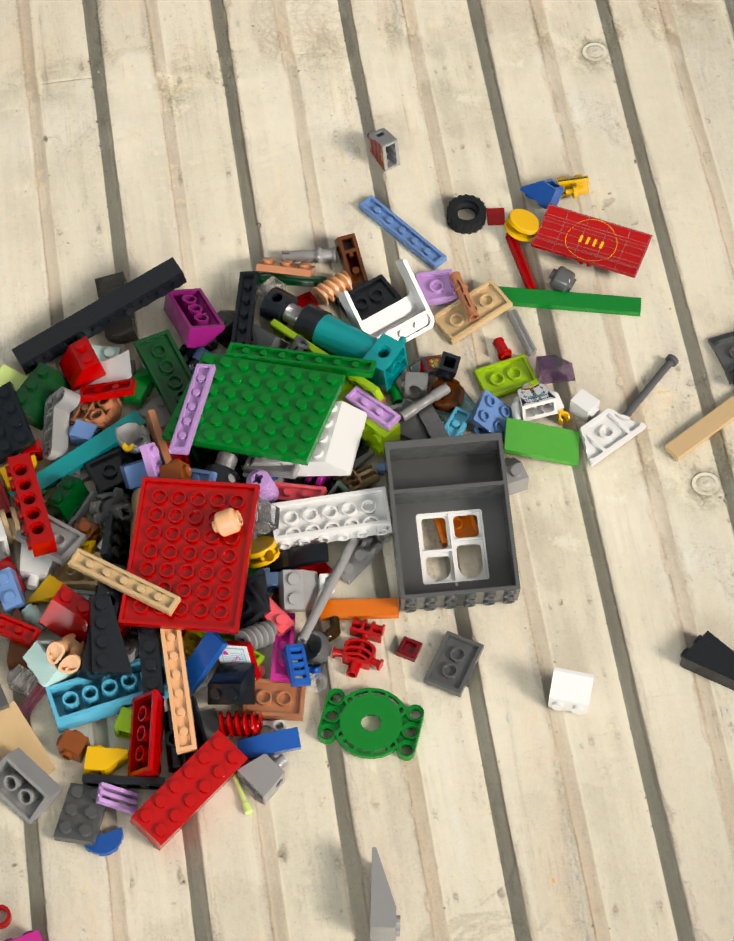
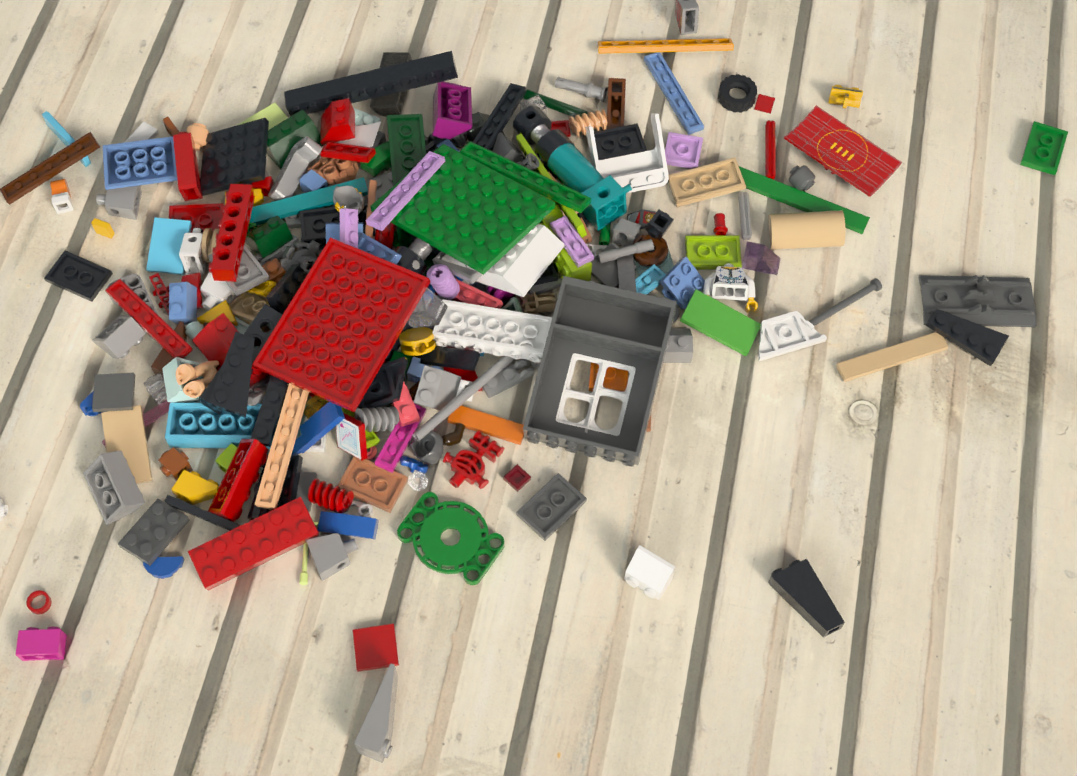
camera: 20 degrees right, 5 degrees up
tan tile [67,548,181,616] -> none
lavender tile [96,782,139,815] -> none
dark orange brick [159,459,192,480] -> none
black slope [208,664,255,705] -> none
light nougat head [212,508,243,537] -> none
nougat plate [256,257,316,277] -> none
blue slope [281,644,311,687] -> none
nougat pin [449,271,479,321] -> none
yellow head [504,209,540,242] -> none
blue slope [520,179,565,209] -> none
white brick [569,389,600,423] -> none
none -> red tile [353,624,399,672]
none -> light orange tile [598,38,734,54]
none -> tan brick [768,210,845,250]

